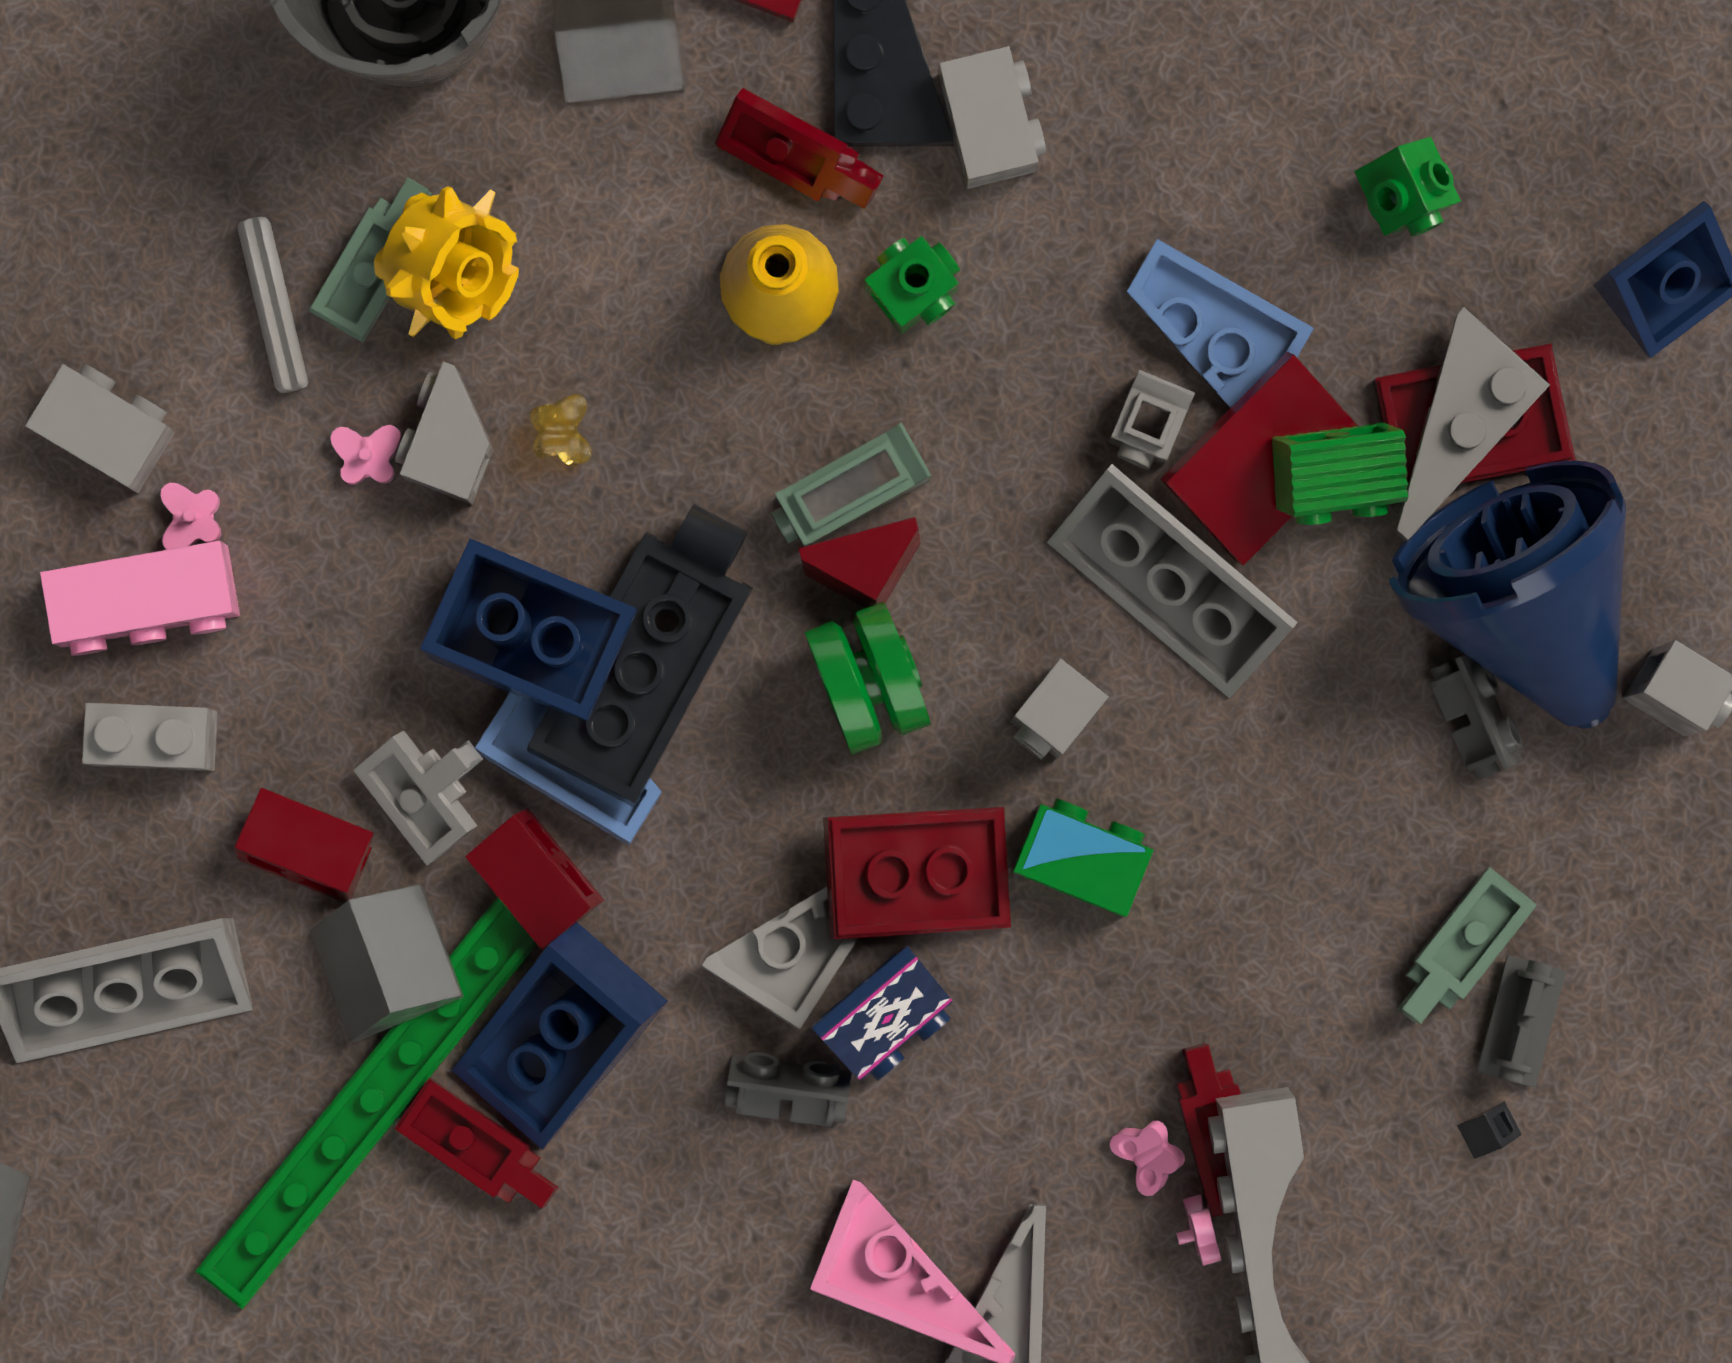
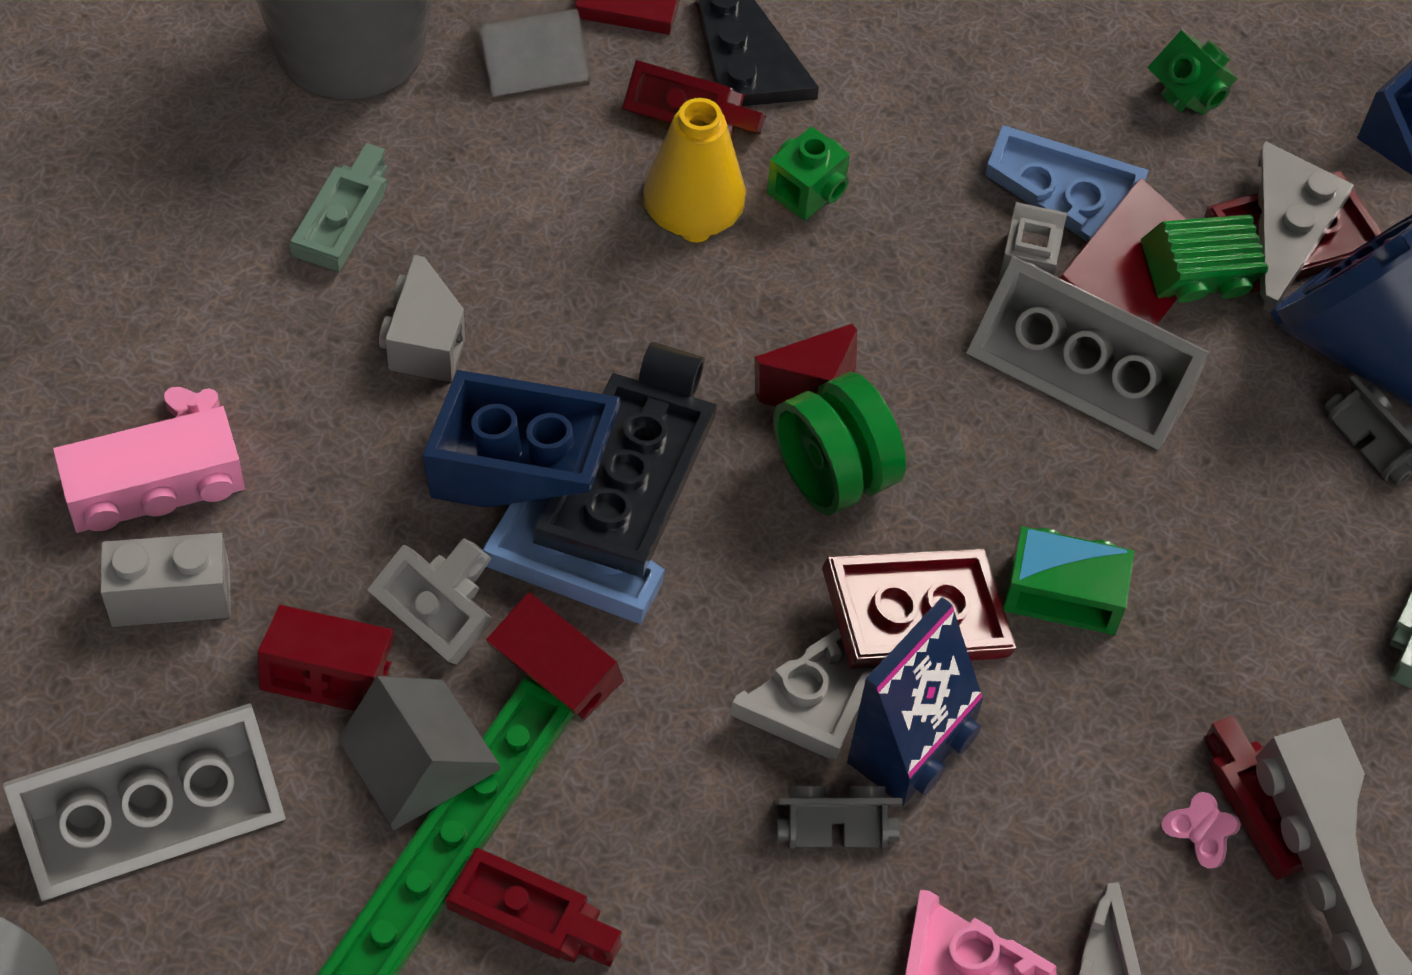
camera: 10 degrees left, 30 degrees down
light grey brick [25,363,175,493] -> none
light grey axle [237,217,308,393] -> none
bright pink piece [330,425,402,485] -> none
yellow brick [374,186,519,340] -> none
dark blue slope [451,922,668,1150] -> none
clear yellow piece [530,394,592,466] -> none
sand green window [771,423,931,547] -> none
light grey brick [938,46,1046,189] -> none
light grey brick [1010,659,1109,760] -> none
bright pink piece [1176,1194,1221,1266] -> none

